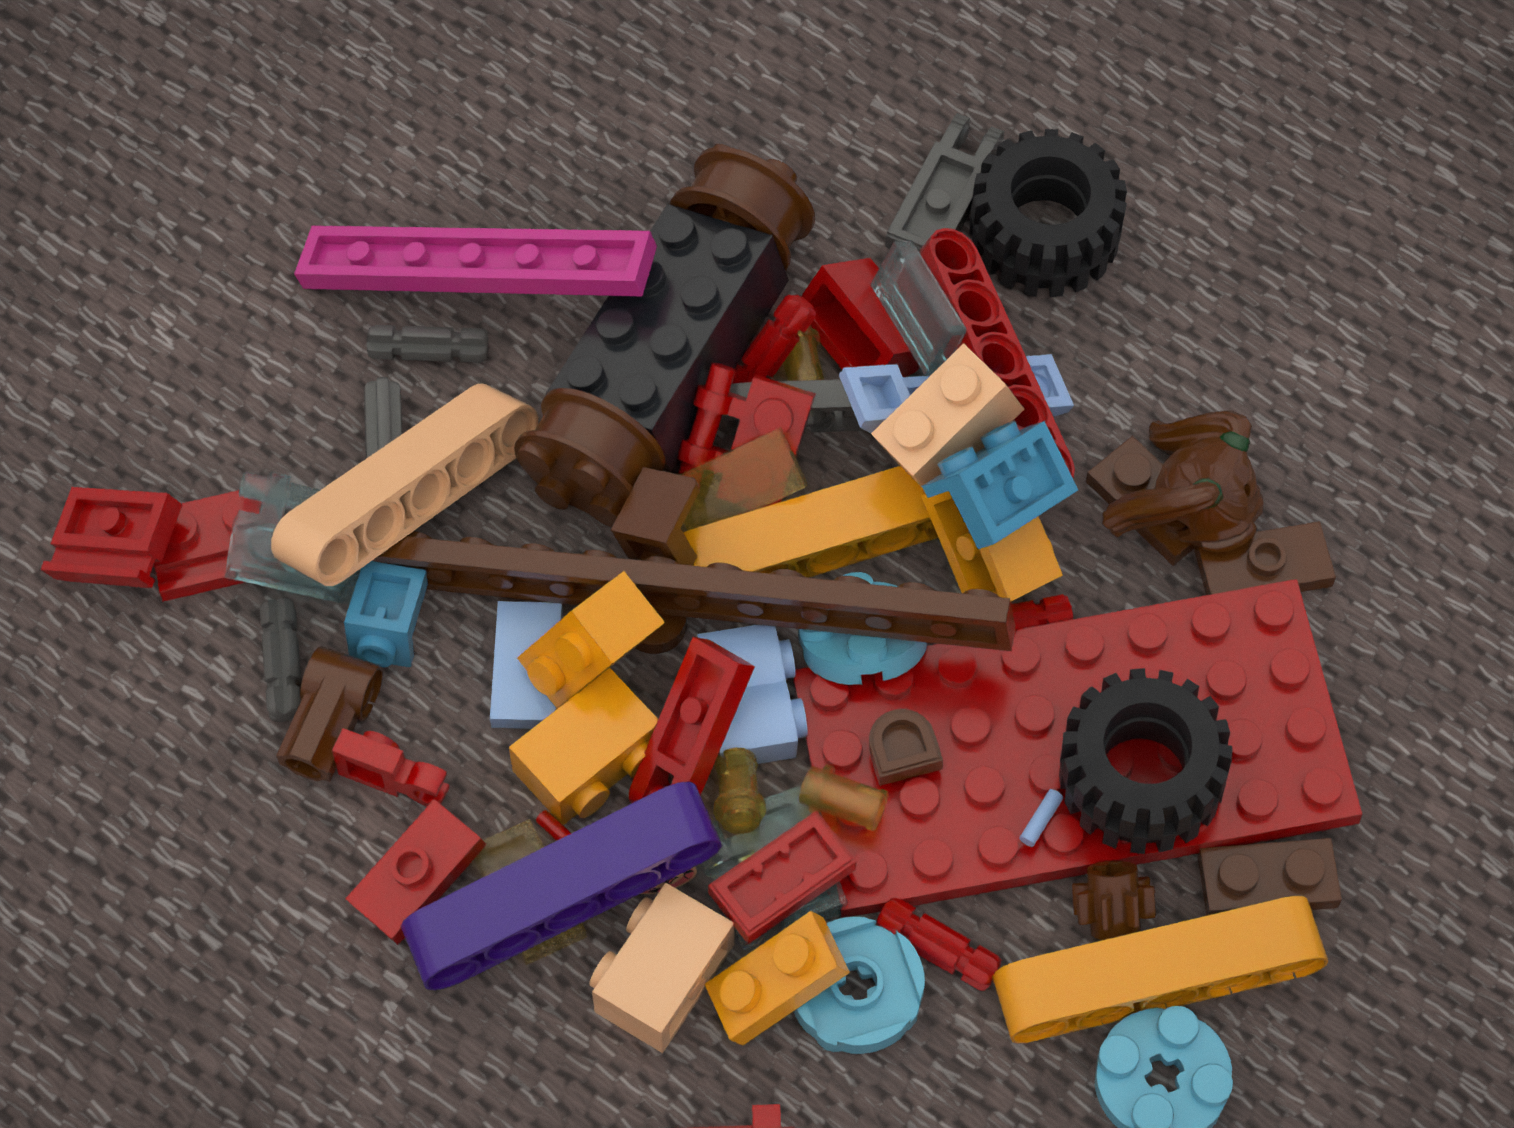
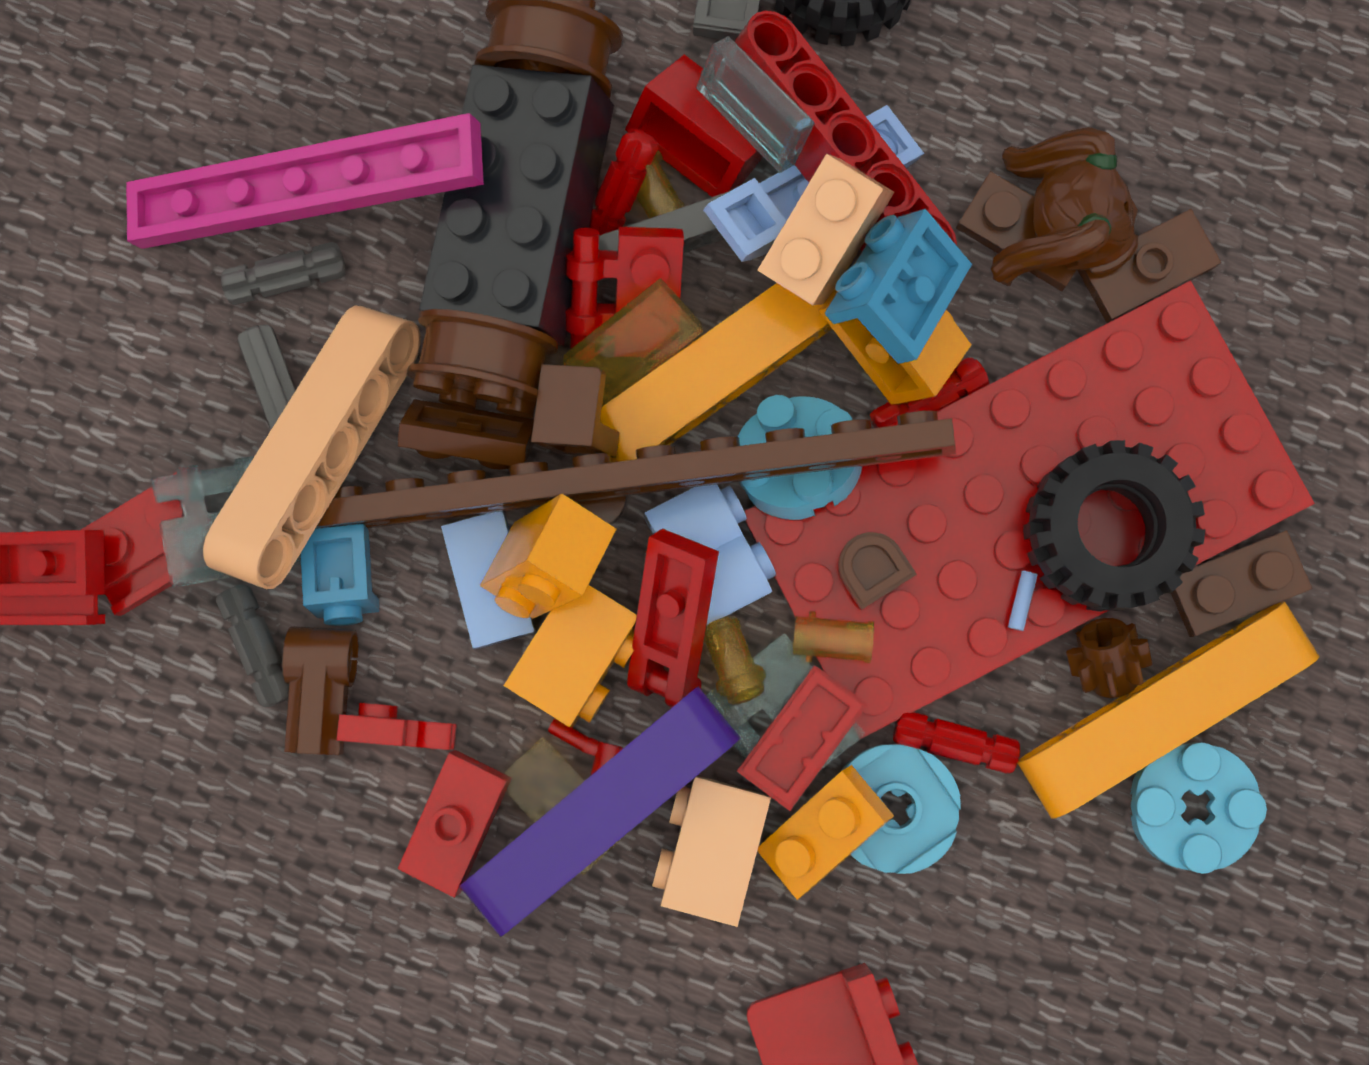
camera: 15 degrees left, 20 degrees up
none -> reddish brown plate [398,399,534,470]

